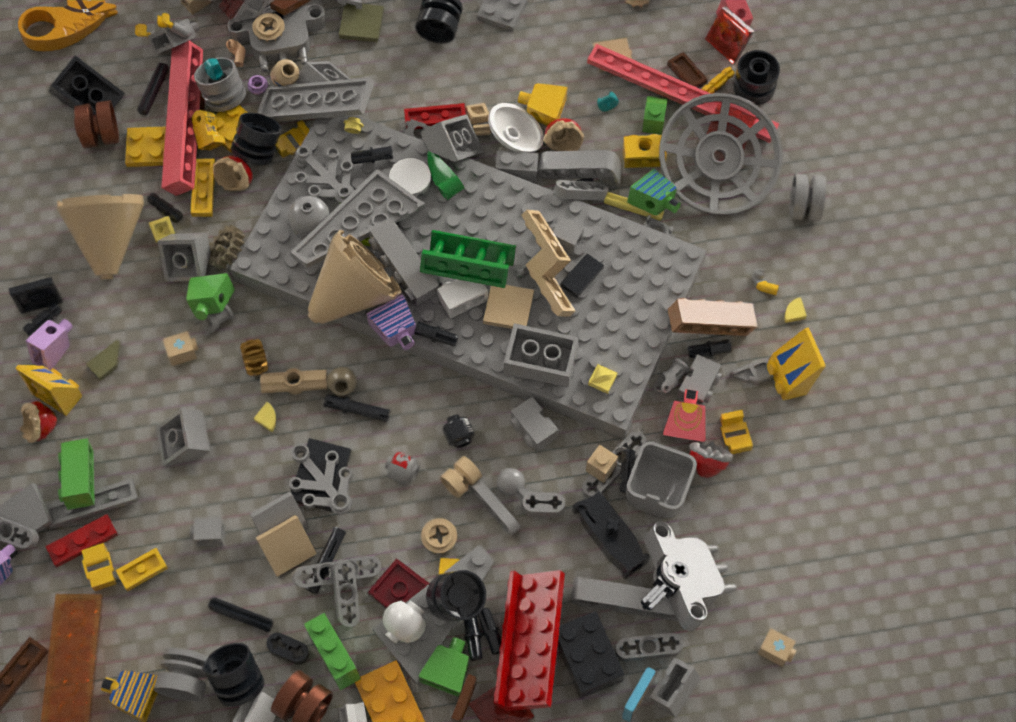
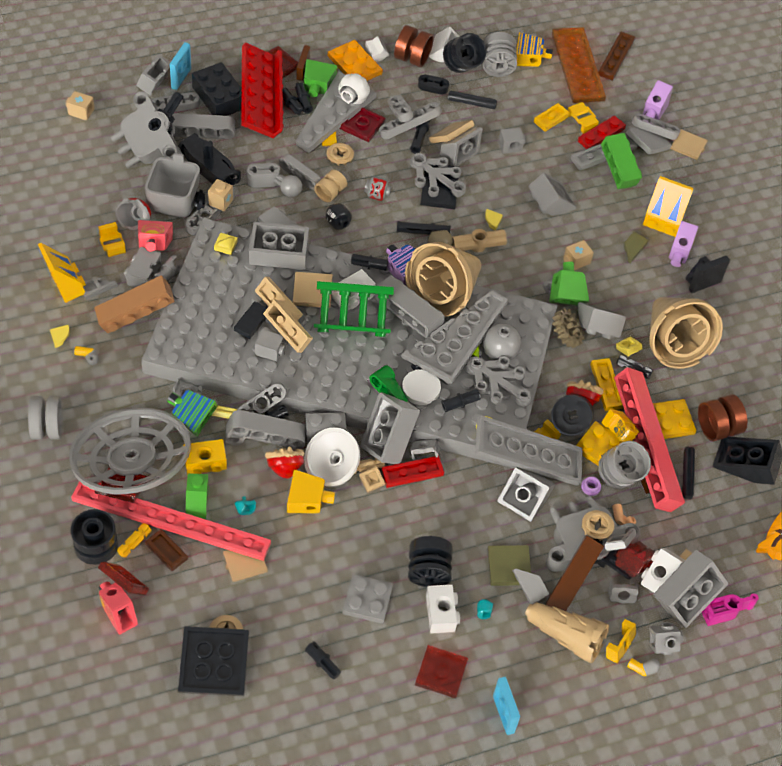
camera: 165 degrees right, 10 degrees down
light grey torso [135,13,199,54] -> none
teal piece [204,58,223,80] -> none
pearl gold gear [240,339,268,376] -> none
tan head [270,59,299,86] -> none
bright green brick [304,613,361,691] -> none
black wheel [426,570,487,621] -> none

